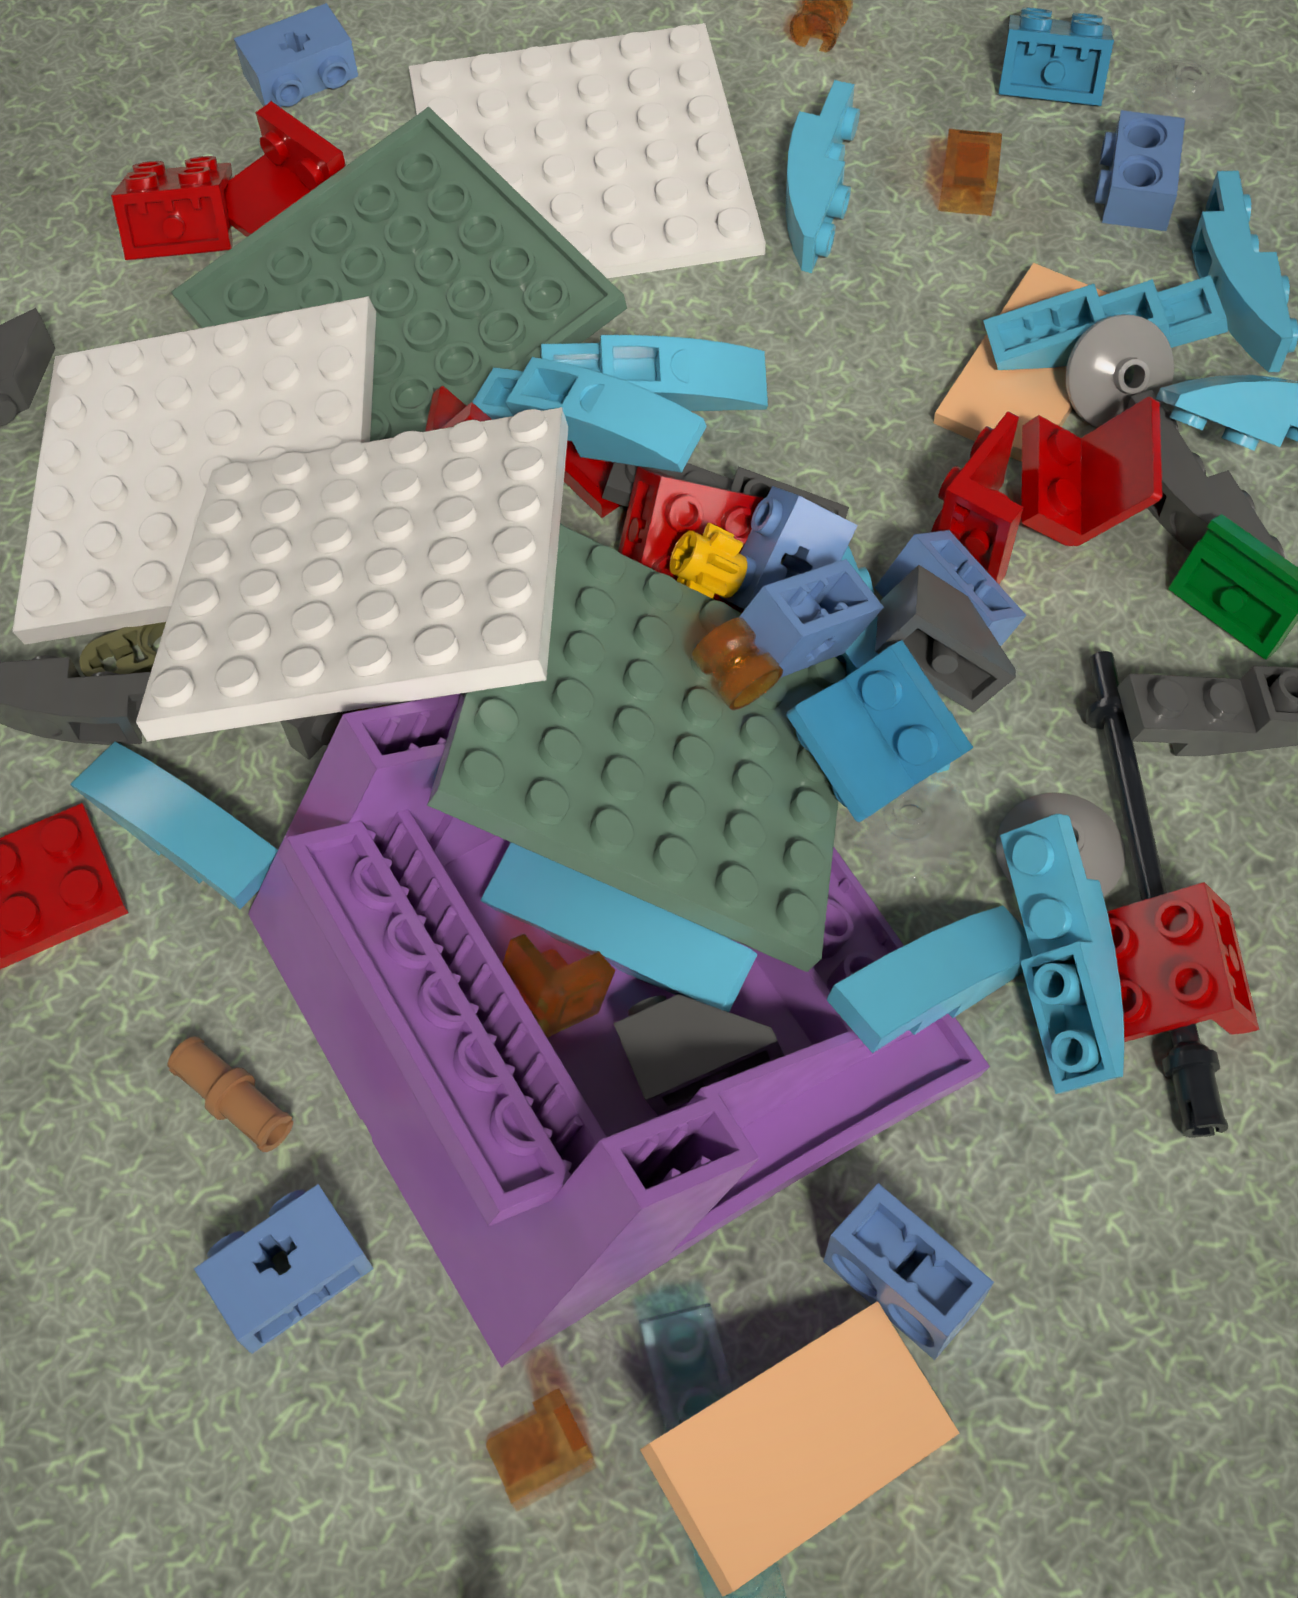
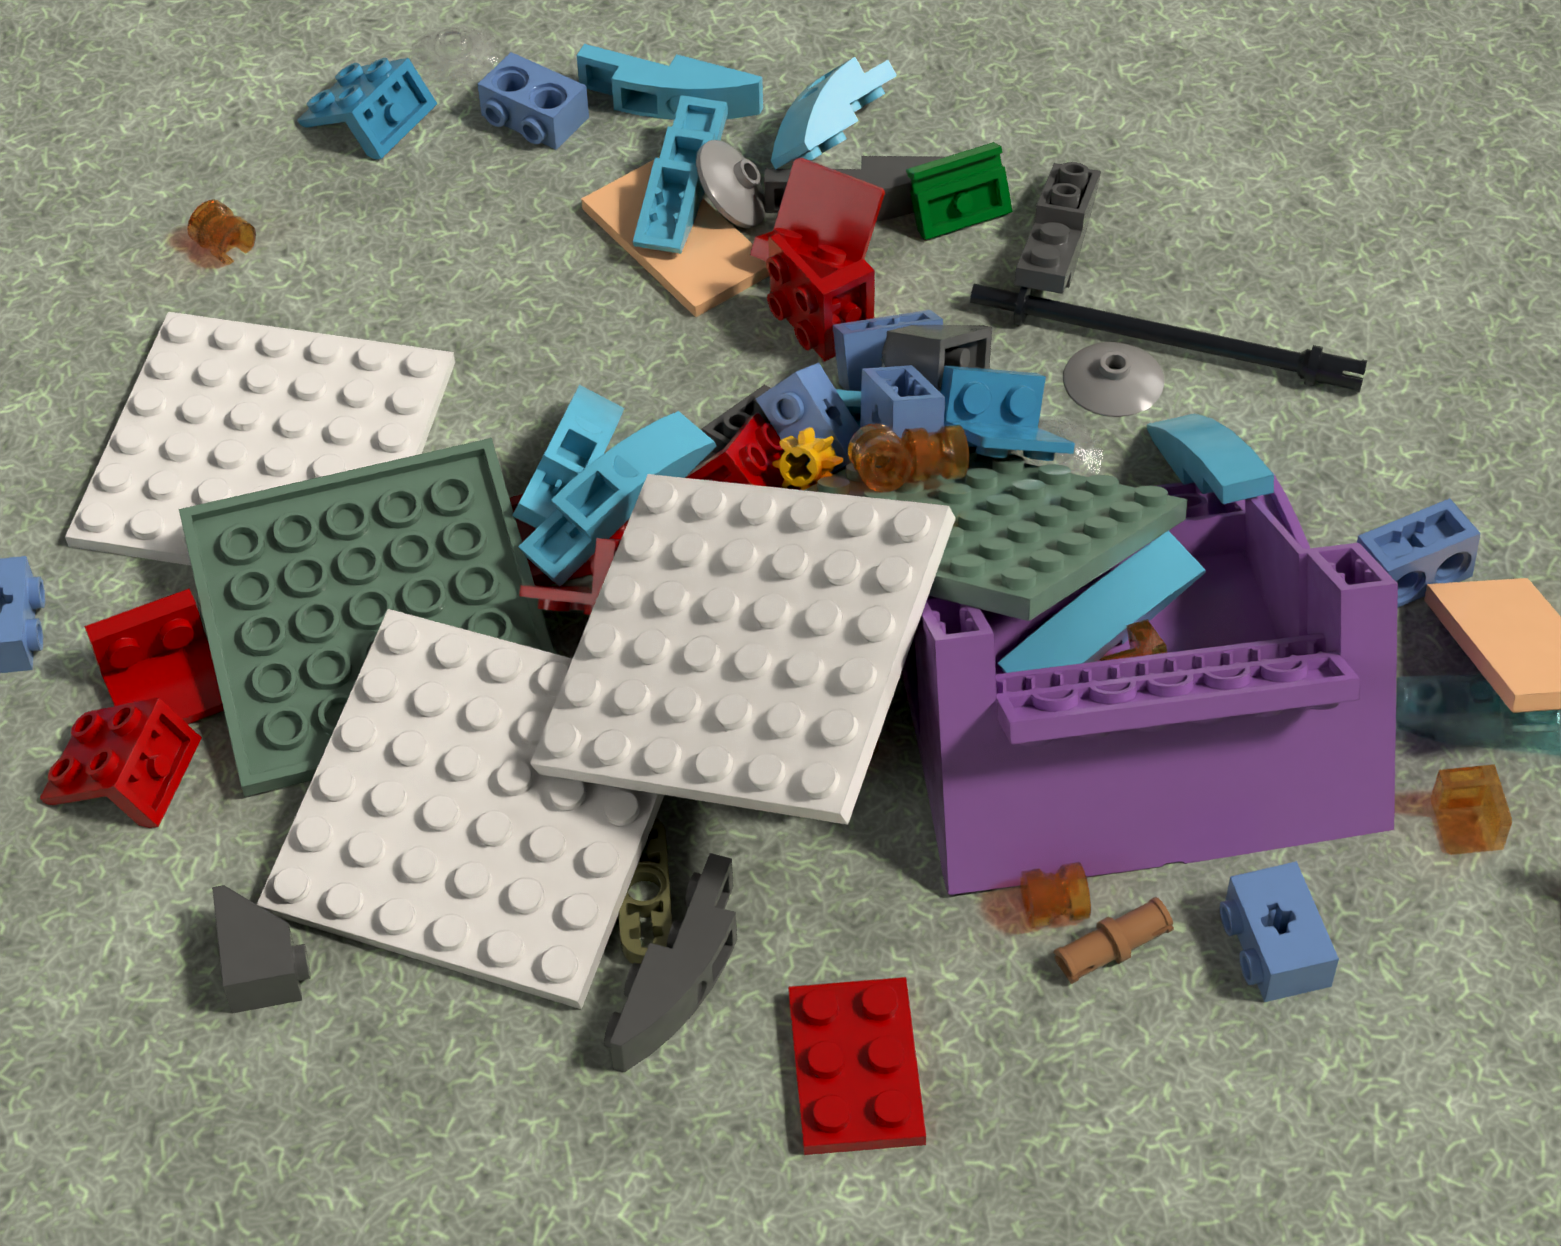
camera: 70 degrees left, 10 degrees down
medium azure slope [70,741,278,909] -> none
dark grey slope [614,994,785,1115] -> none
medium azure slope [785,80,860,273] -> none
clear orange brick [938,129,1002,216] -> none
medium azure slope [1000,814,1124,1094] -> none
red bracket [1107,882,1260,1042] -> none
none -> clear orange wheel [848,423,912,492]
none -> clear orange wheel [1020,862,1091,929]

